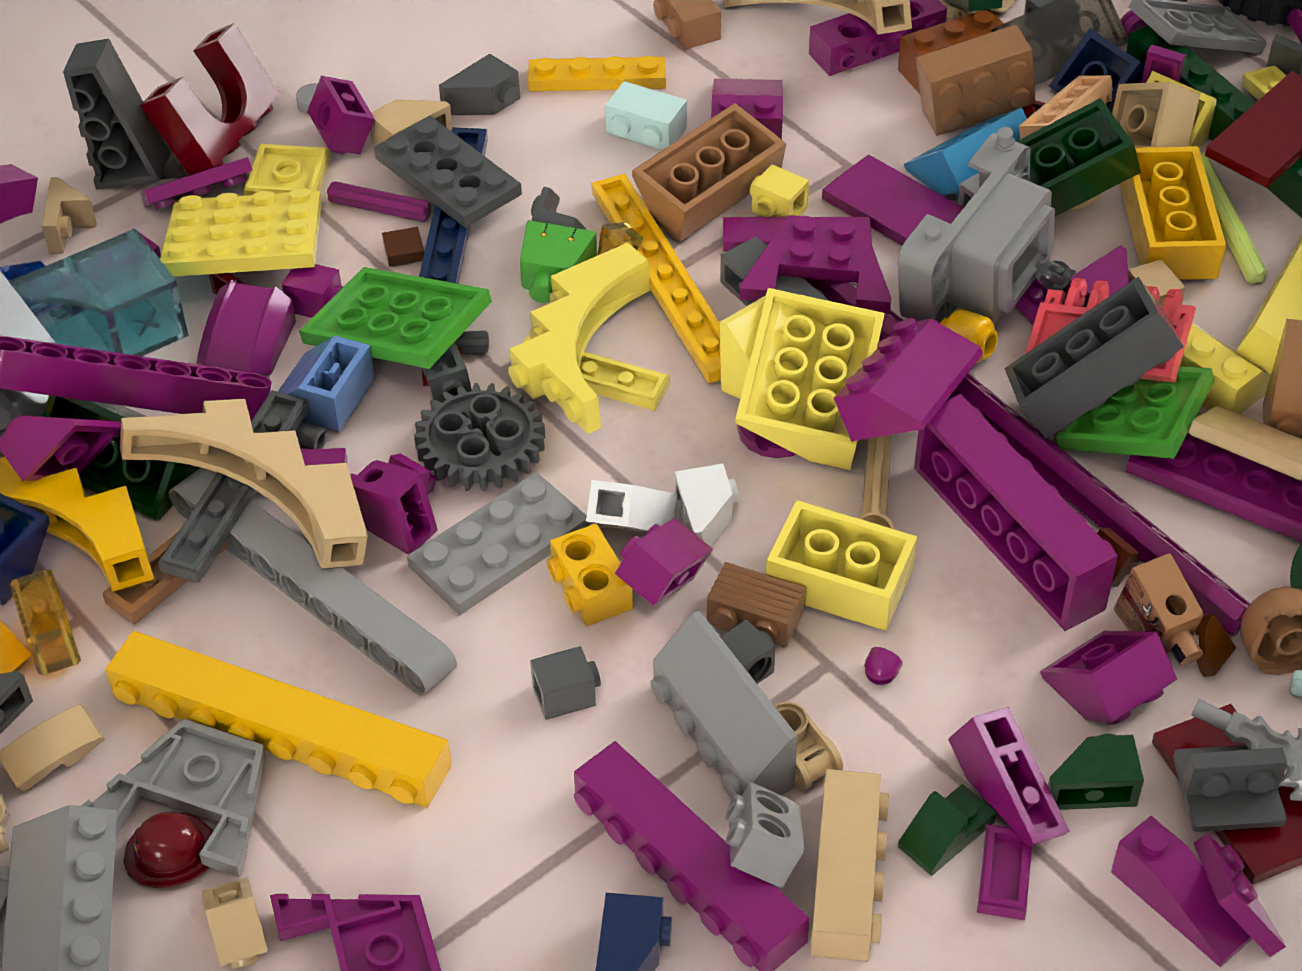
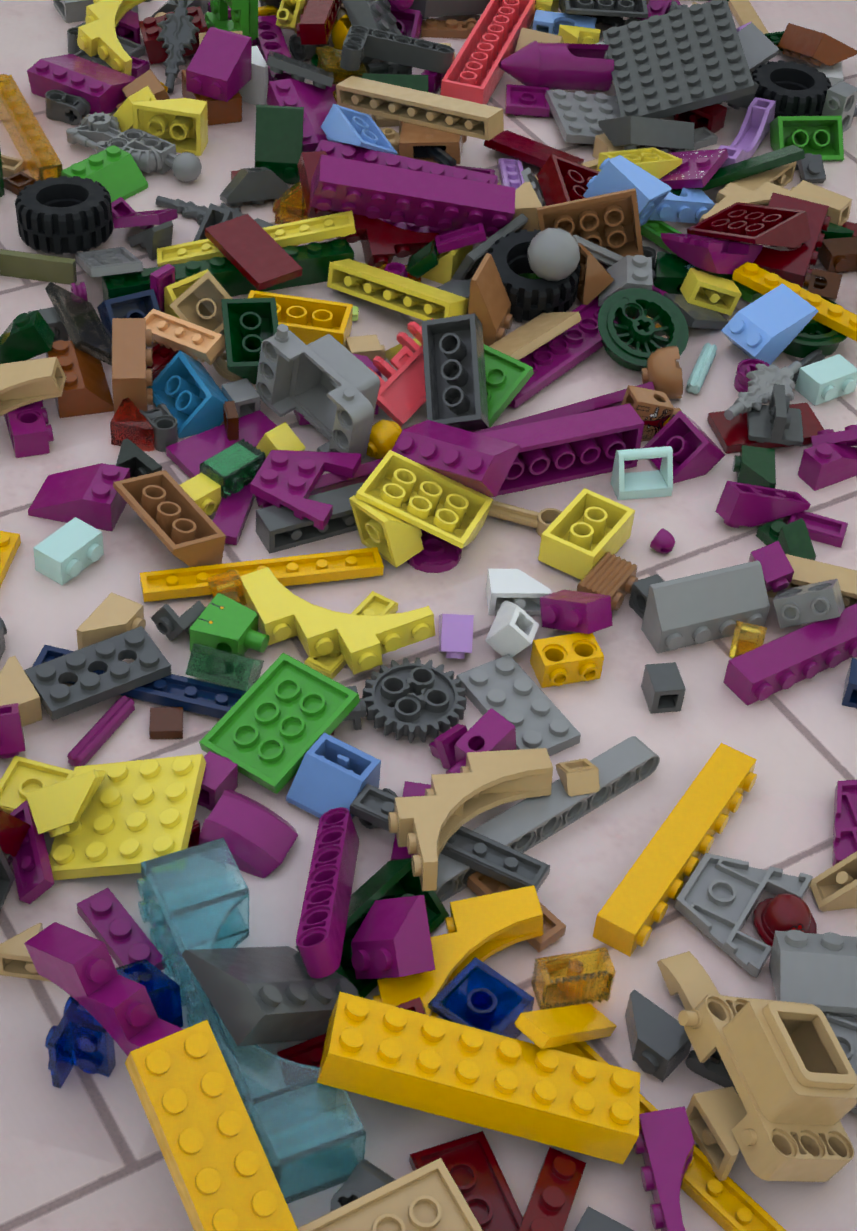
camera: 85 degrees left, 5 degrees down
none -> light yellow slope [26,770,105,838]
none -> tan slope [76,592,146,650]
none -> clear red slope [110,397,154,452]
none -> pearl dark grey slope [116,438,162,478]
none -> dark grey piece [135,403,179,452]
none -> clear green brick [186,643,264,691]
none -> clear green brick [200,438,266,499]
none -> reddish brown tile [223,401,239,441]
none -> light yellow brick [256,422,306,459]
none -> lavender slope [439,614,474,659]
none -> tan slope [556,758,600,797]
none -> light aqua tile [610,446,673,500]
none -> clear yellow slope [729,621,767,658]
none -> magenta brick [749,541,794,592]

